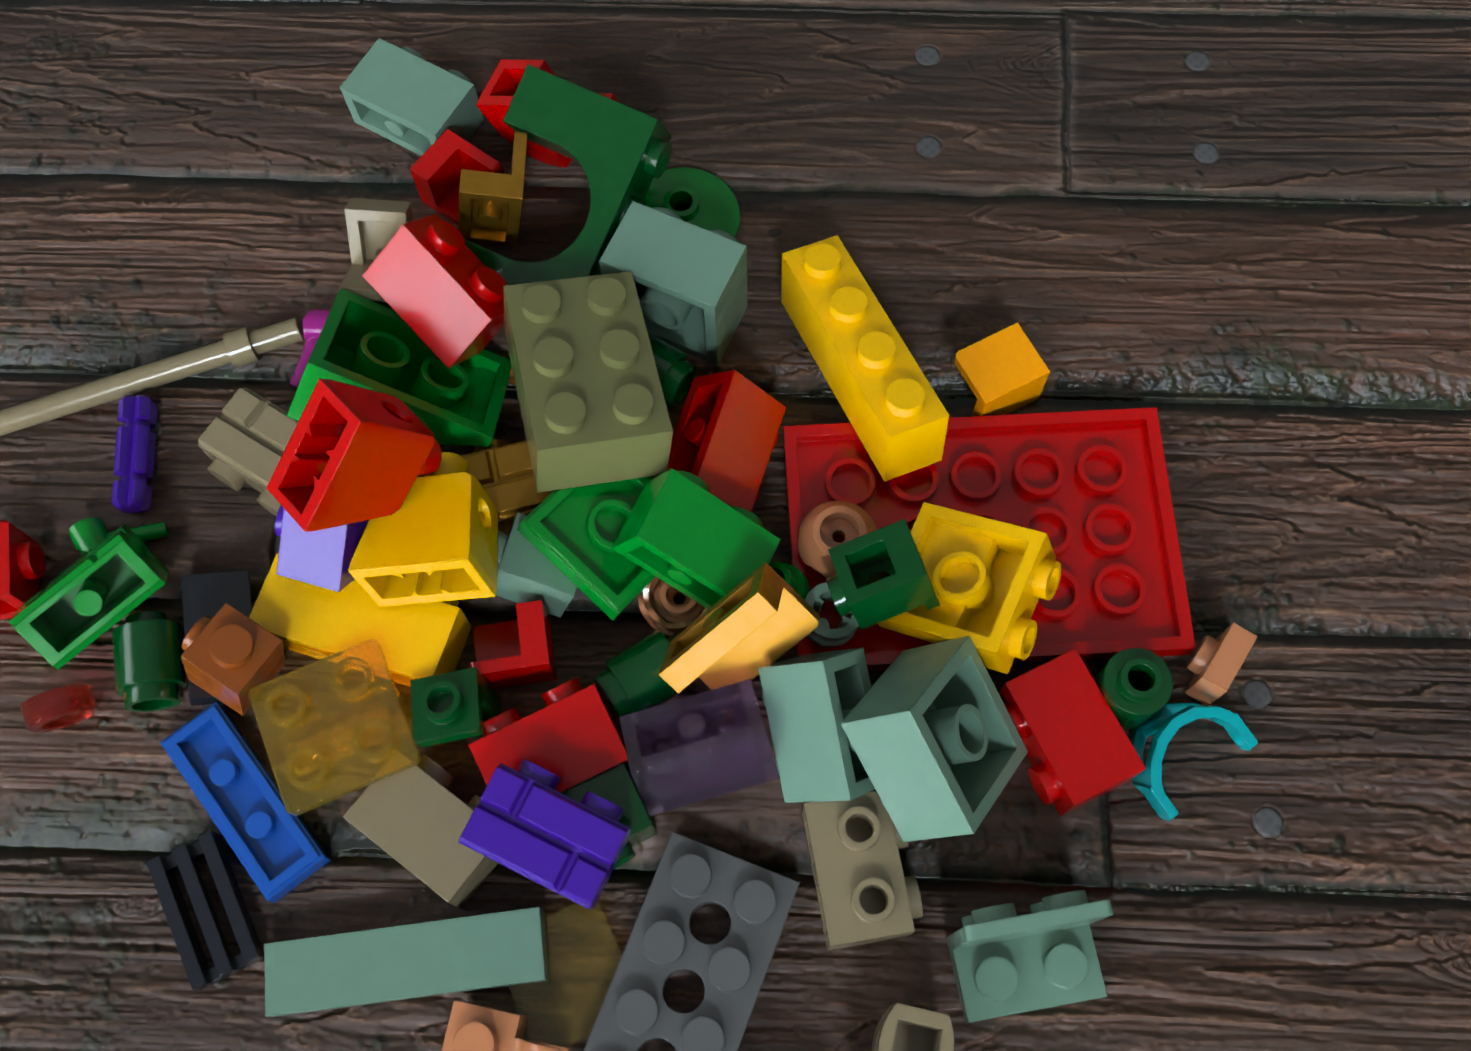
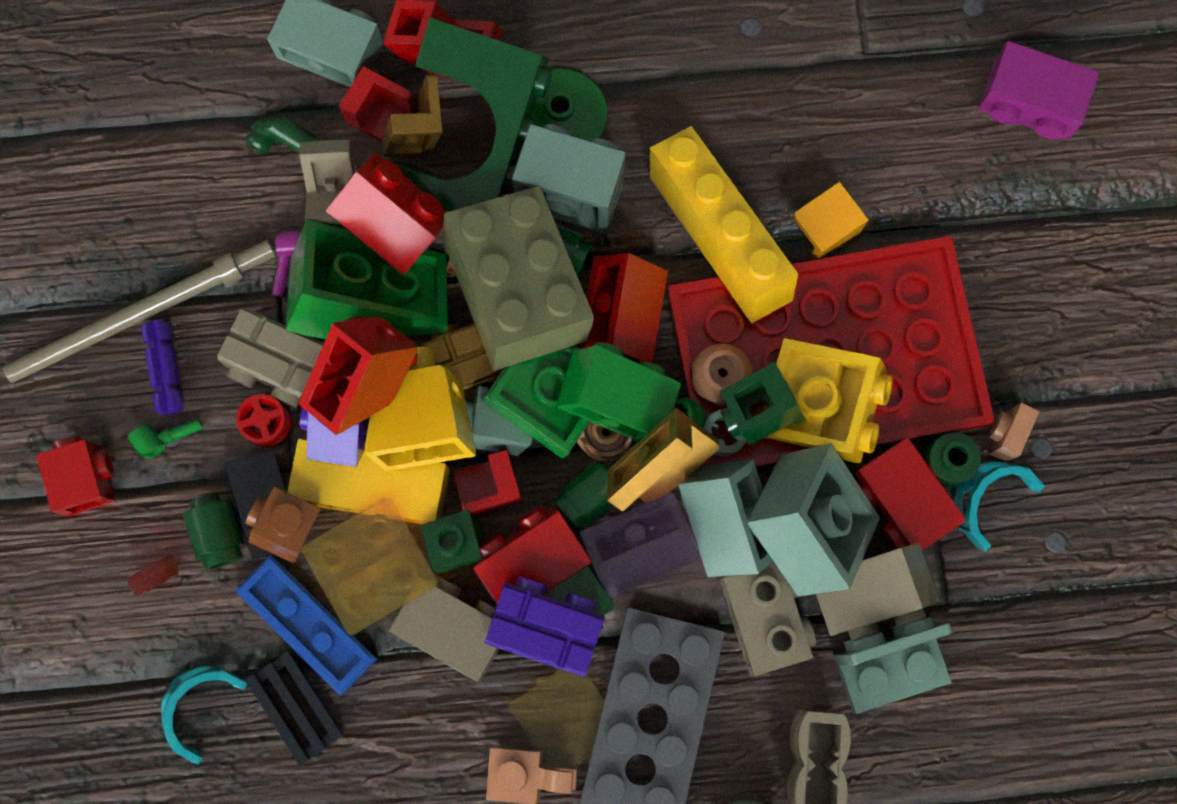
camera: 10 degrees left, 10 degrees up
green brick [9,524,169,670] -> none
sand green tile [264,907,550,1017] -> none
none -> teal helmet [161,665,247,765]
none -> red wheel [236,394,293,448]
none -> dark green arm [246,117,319,154]
none -> dark tan brick [816,543,940,640]
none -> magenta brick [978,41,1100,140]

